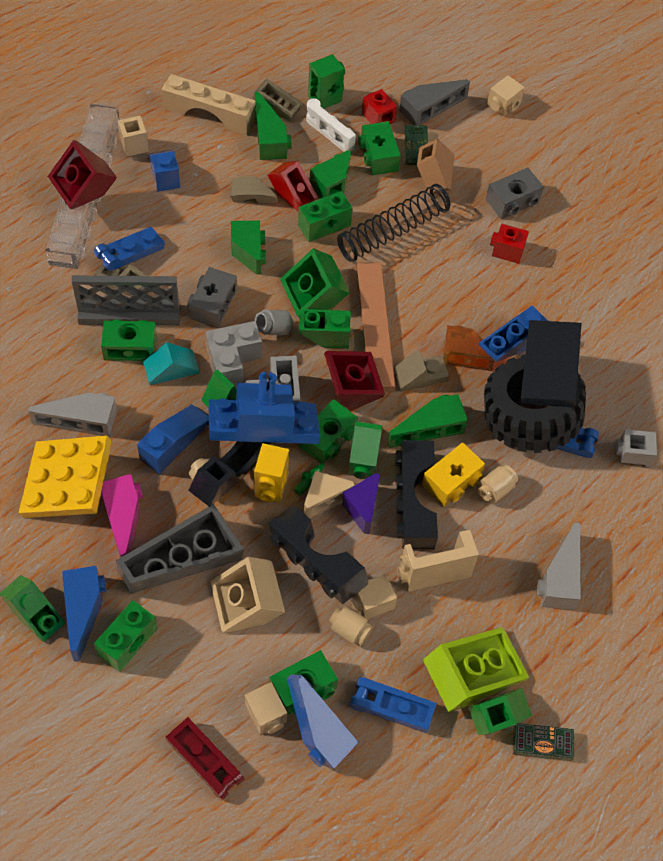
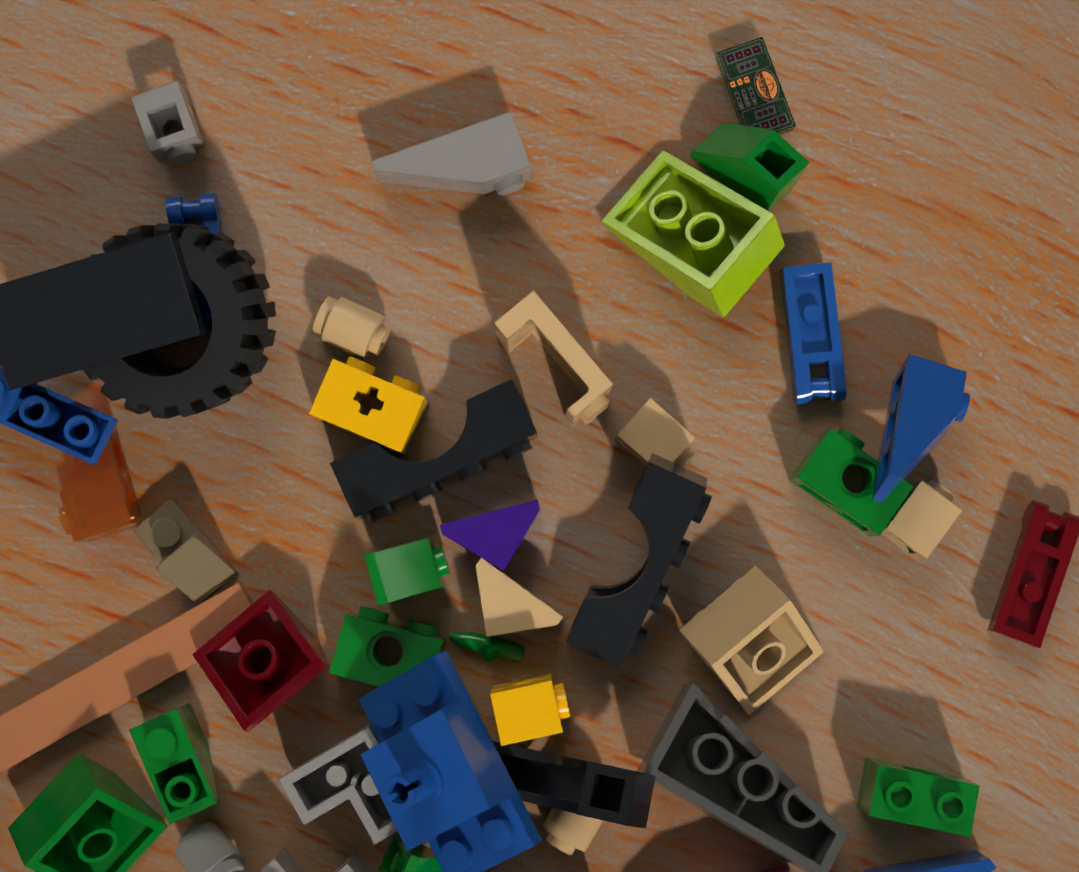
camera: 110 degrees left, 25 degrees up
tan brick [329,606,373,646] -> none
green slope [388,394,468,448] -> none

